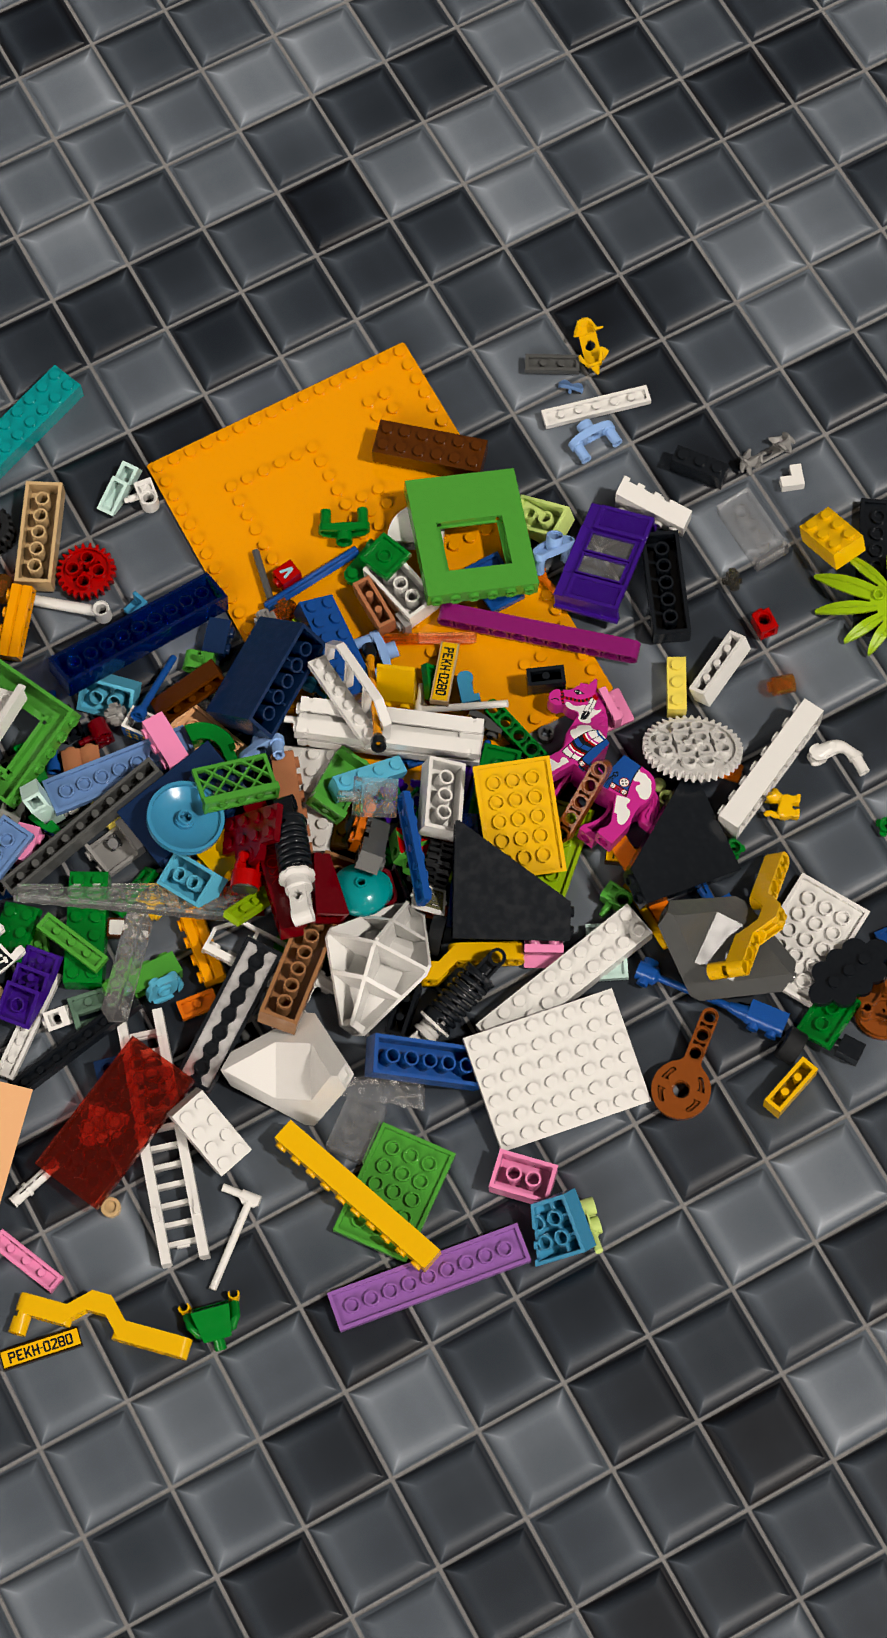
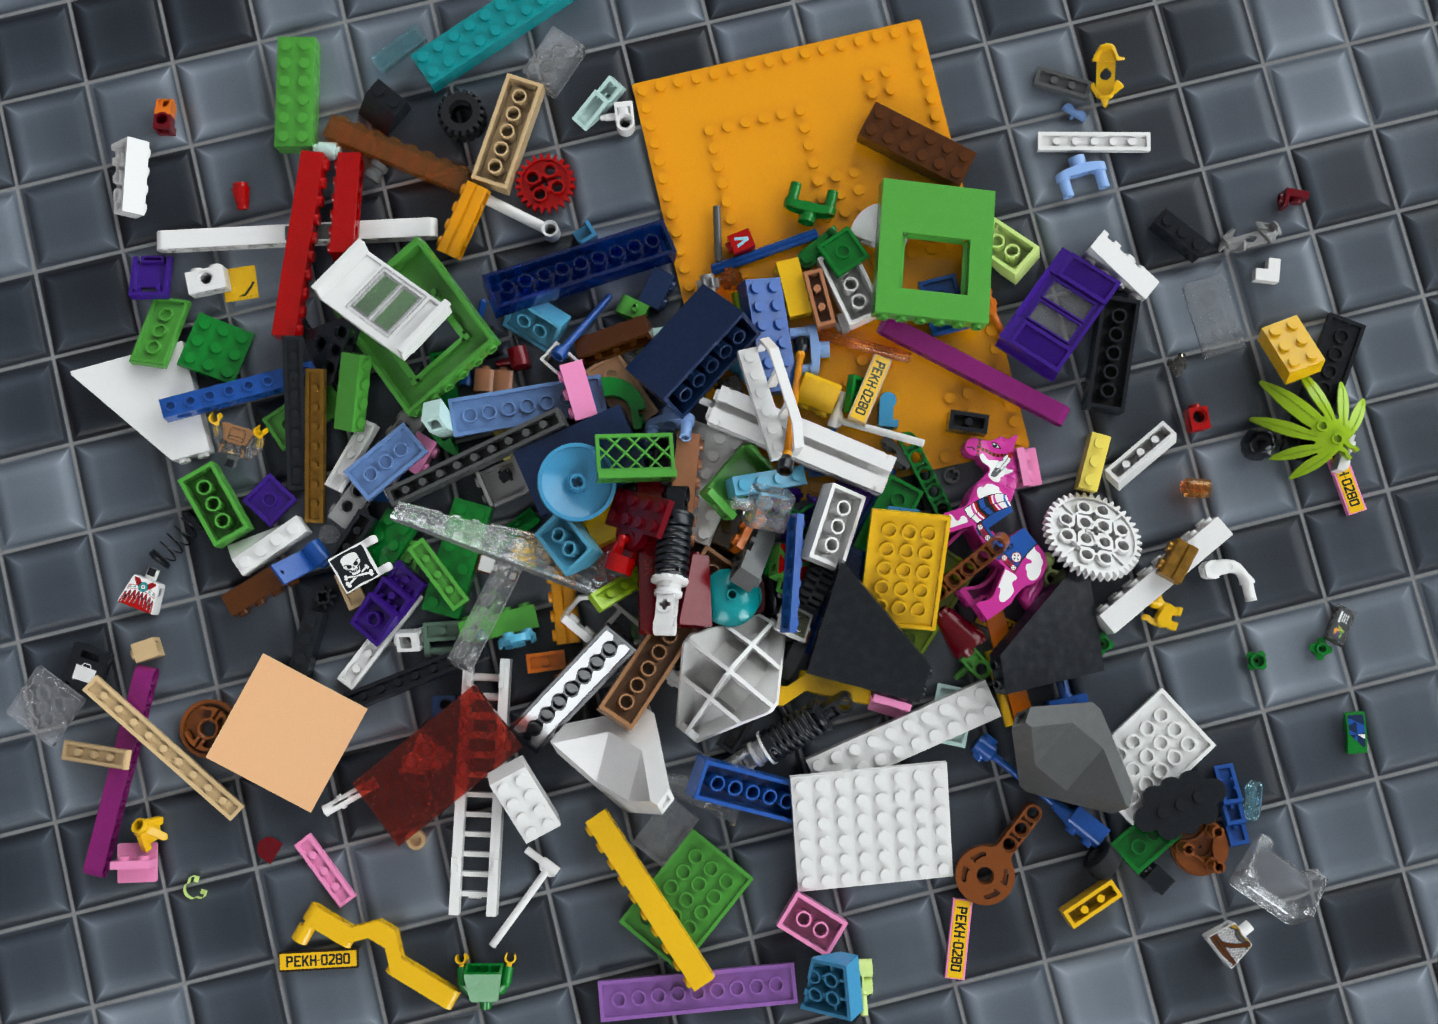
camera: 10 degrees right, 15 degrees up
light grey gear [104,702,127,727] -> none
light blue connector [533,530,575,576] -> none
yellow beam [706,851,790,980] -> none
none -> clear brick [522,26,586,99]
none -> yellow brick [773,257,812,321]
none -> dark red cone [937,605,987,659]
none -> tile [944,897,973,980]
none -> pearl gold brick [1156,538,1199,585]
none -> black hair [1240,429,1277,461]
none -> dark red bracket [1276,187,1310,211]

